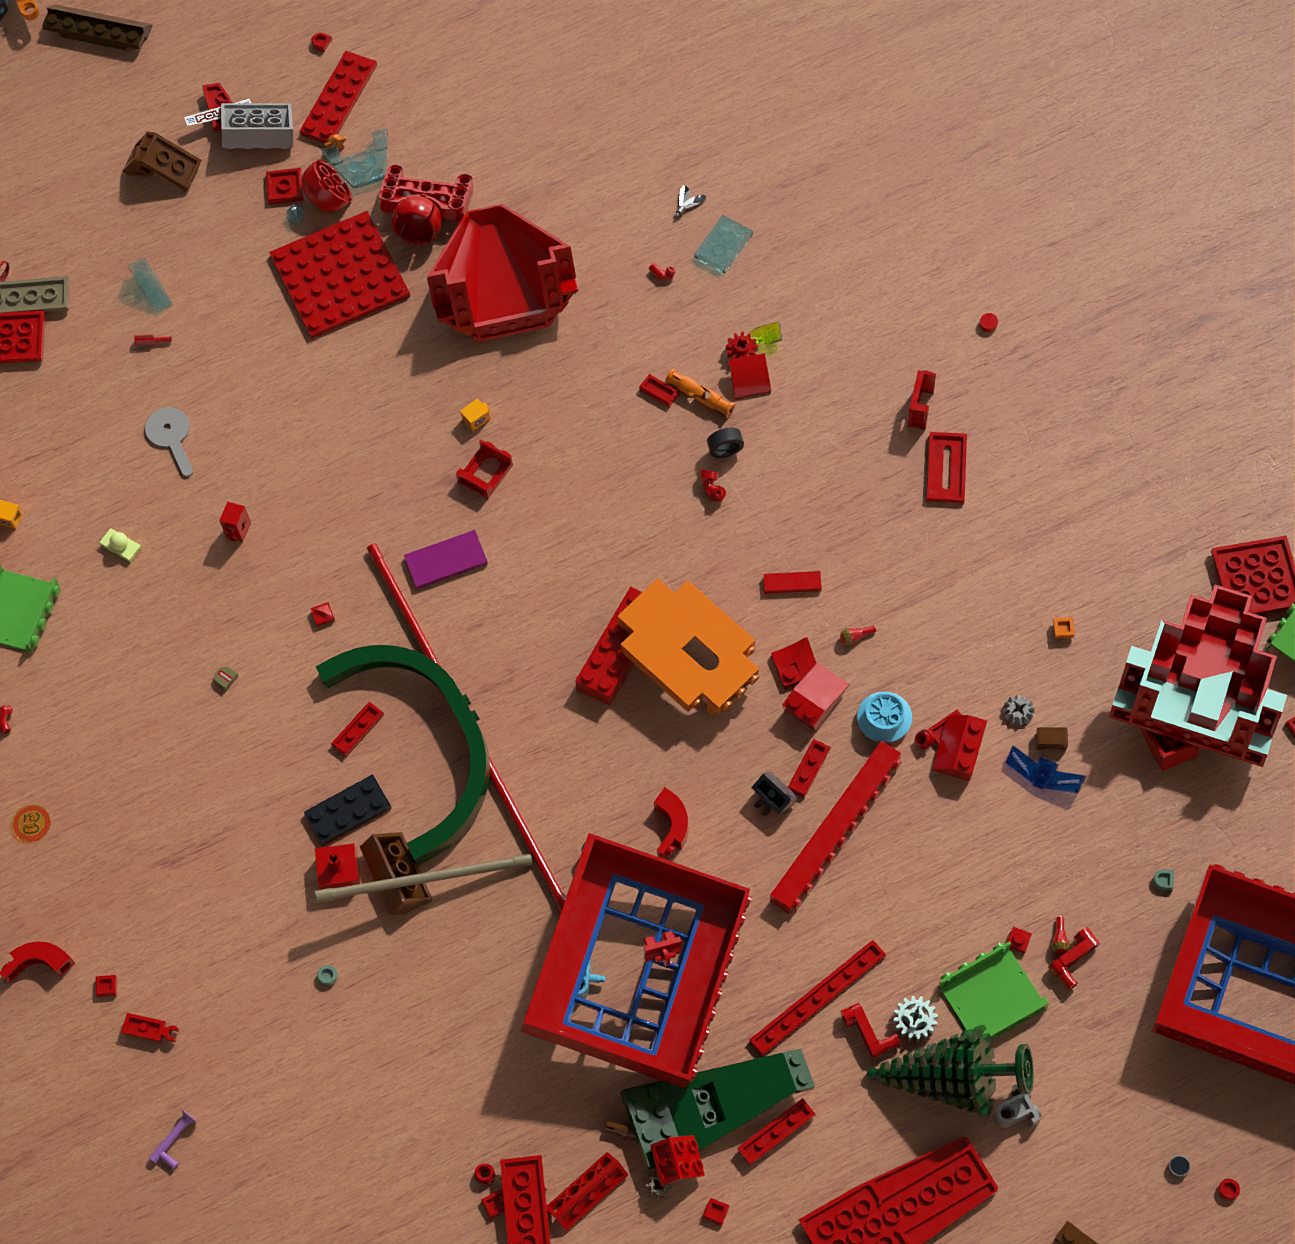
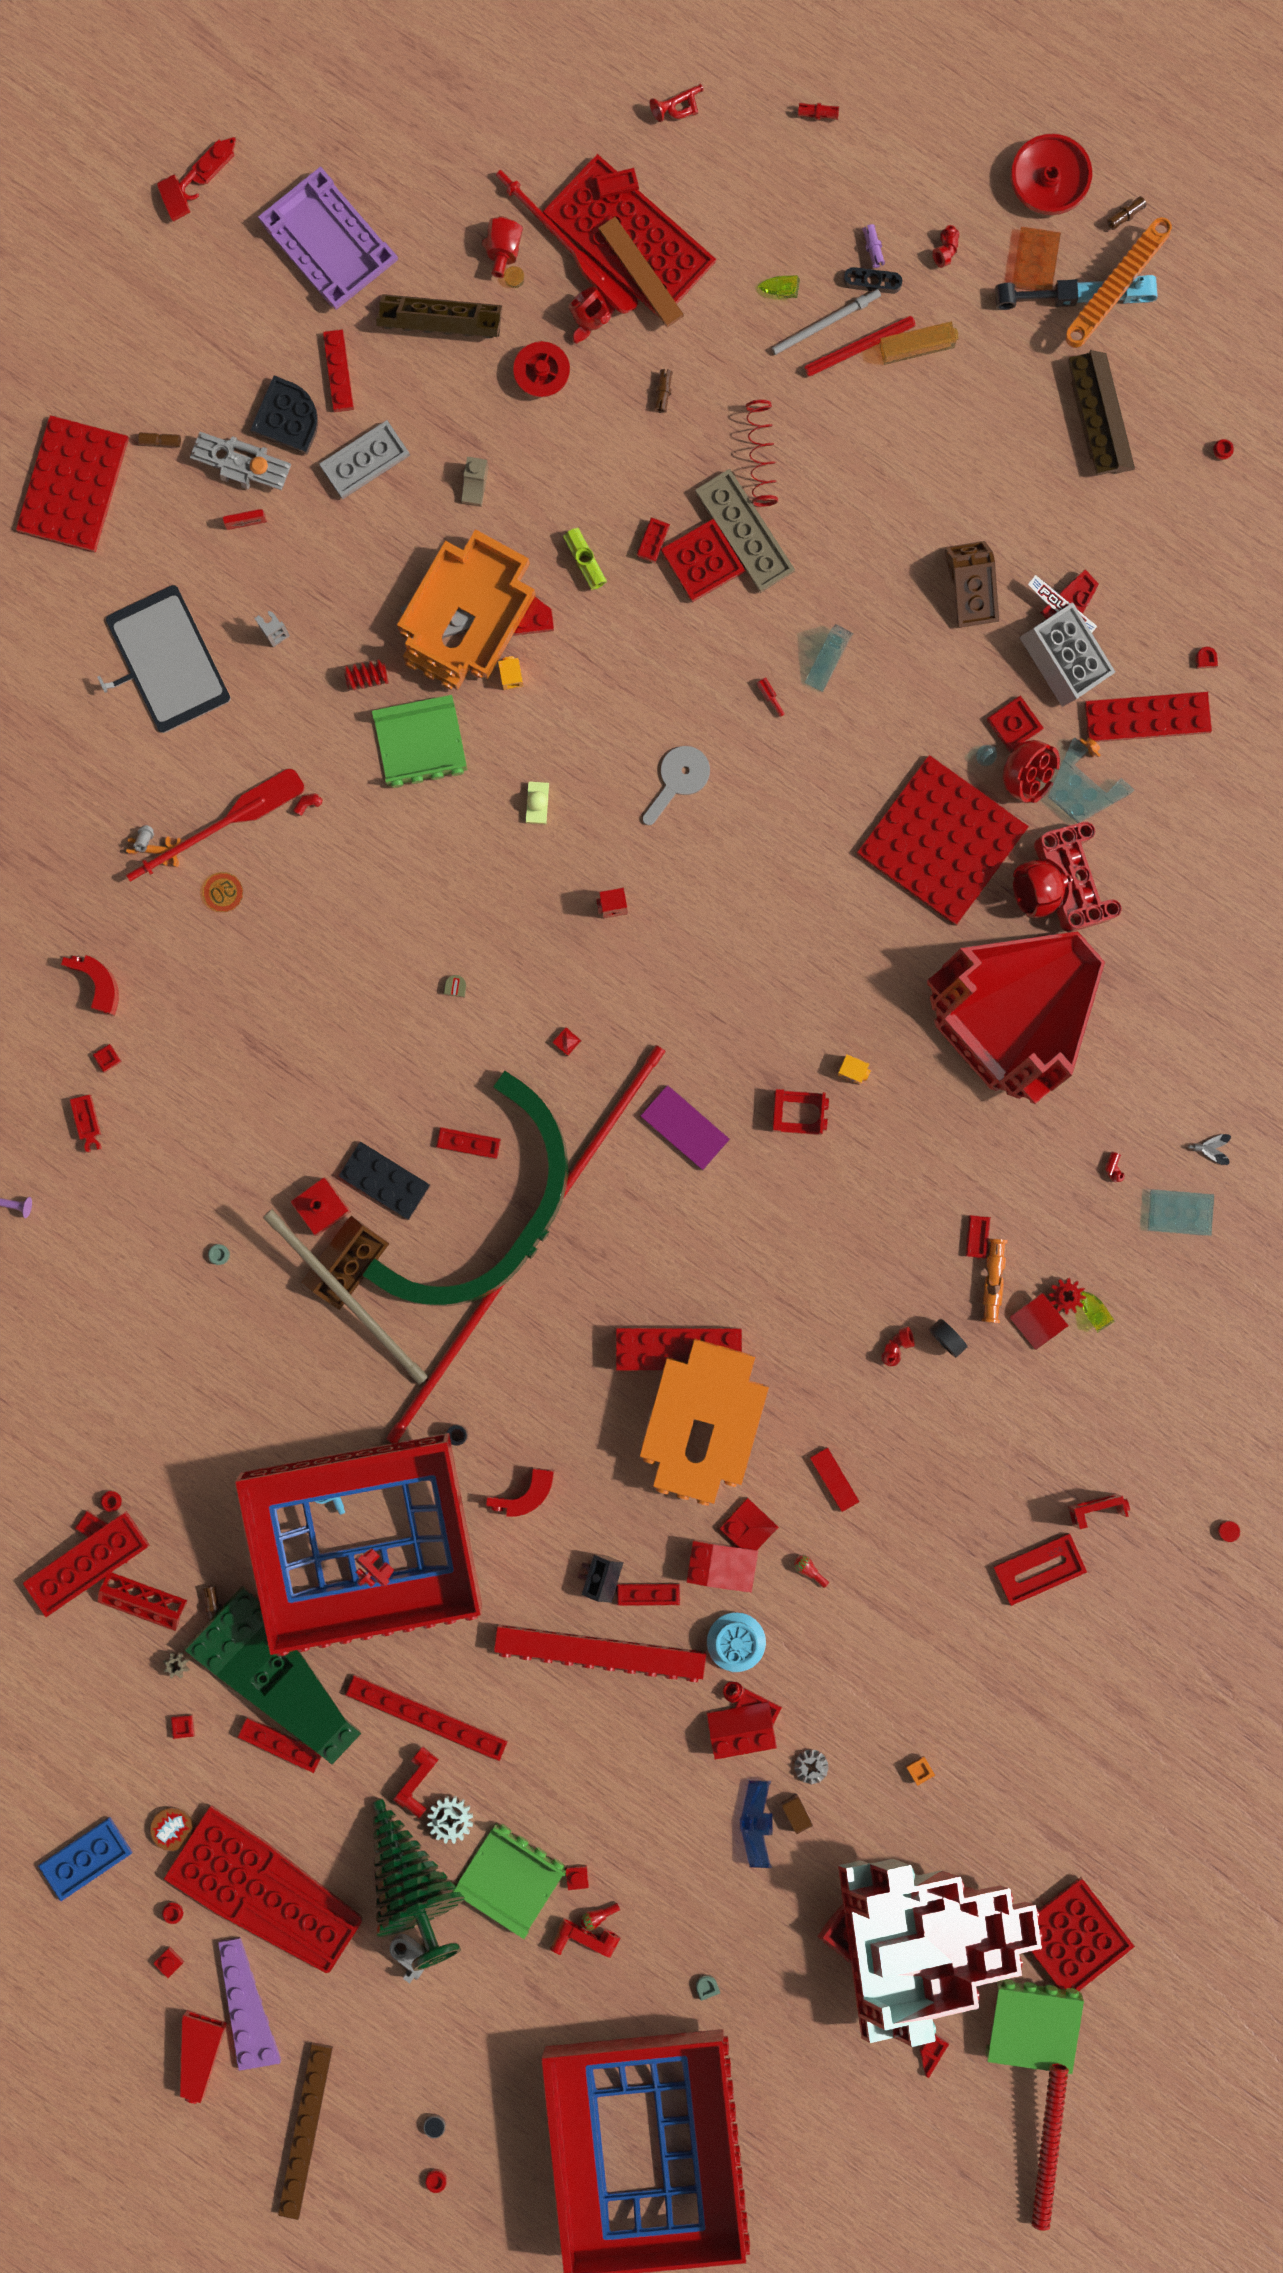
camera: 60 degrees right, 20 degrees up
red bracket [650,1135,705,1186] -> none

